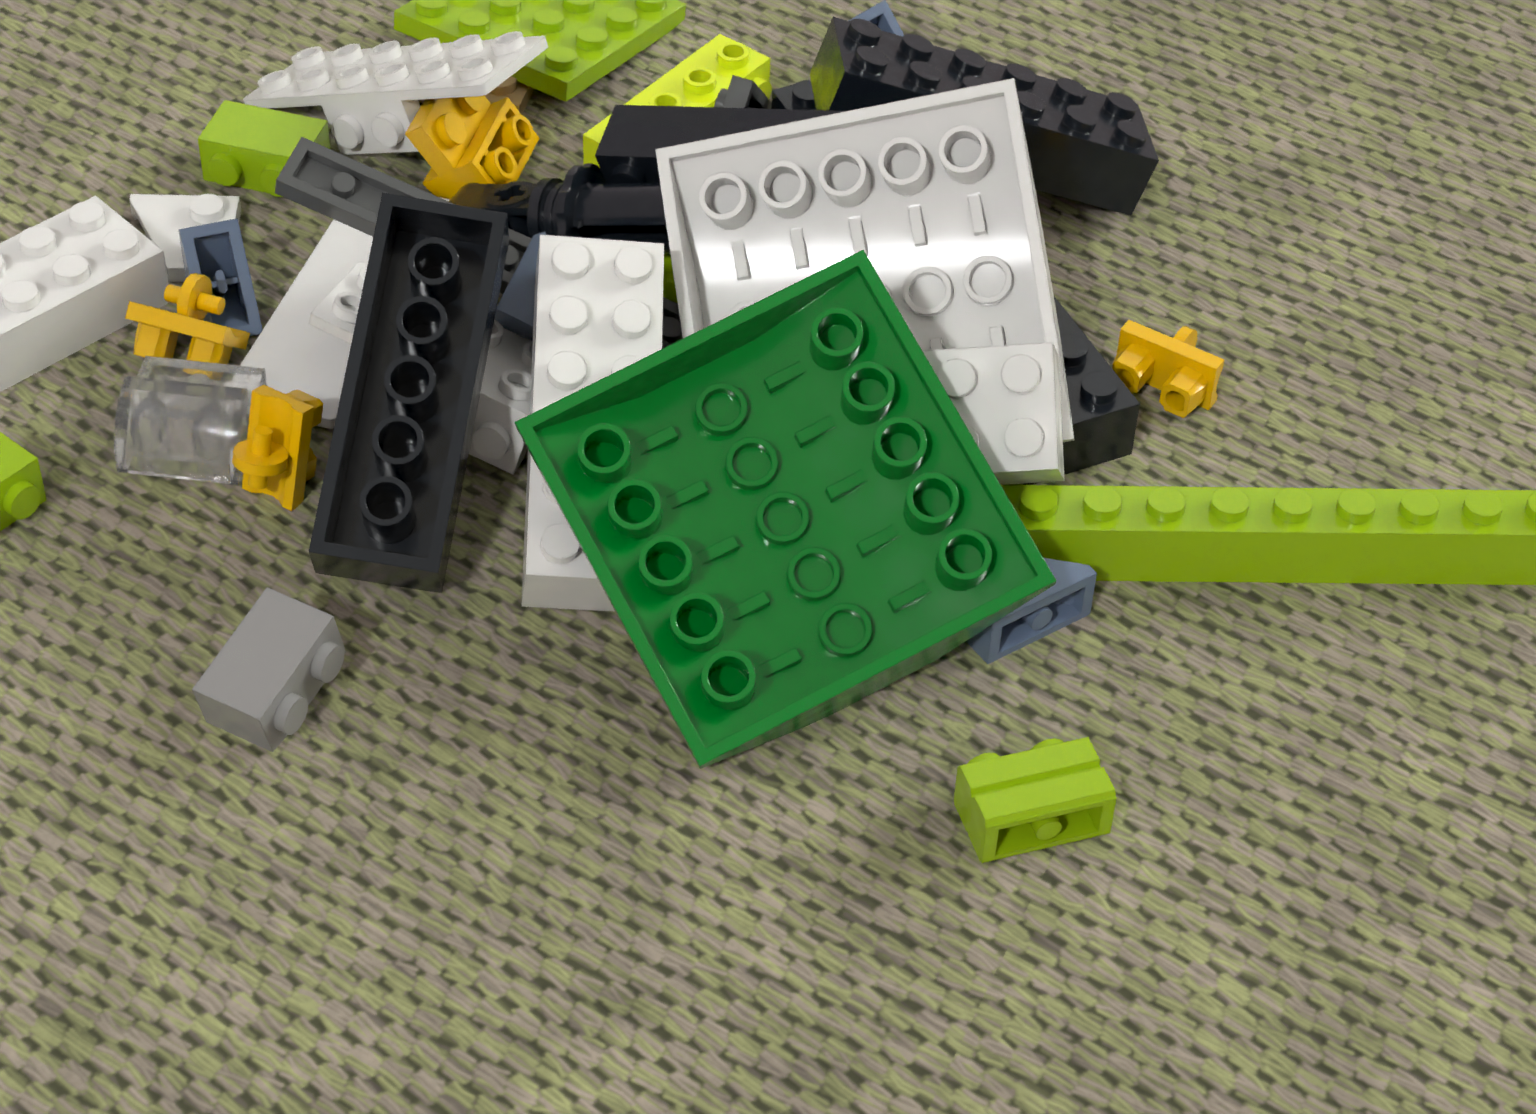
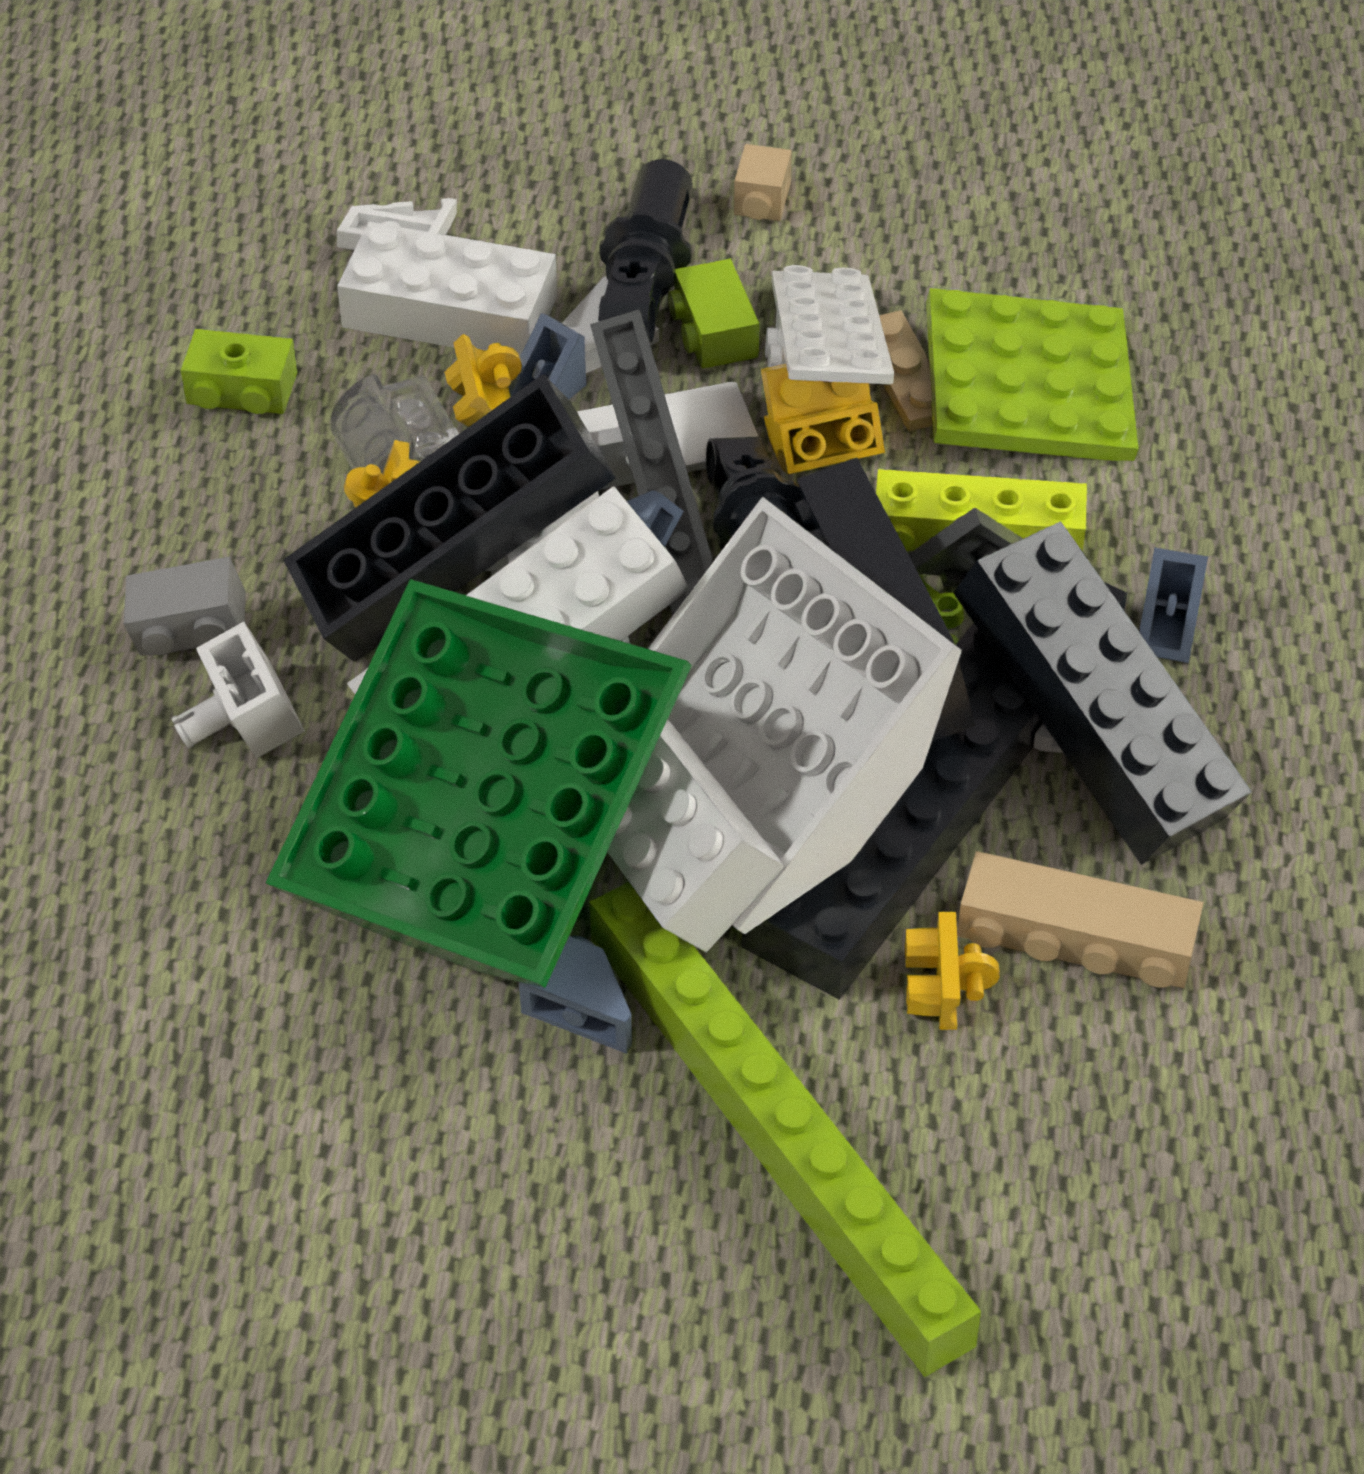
camera: 60 degrees right, 5 degrees up
lime brick [954,737,1117,863] -> none
none -> white brick [171,622,305,758]
none -> black piece [598,159,693,343]
none -> tan brick [734,144,792,221]
none -> tan brick [957,851,1204,989]

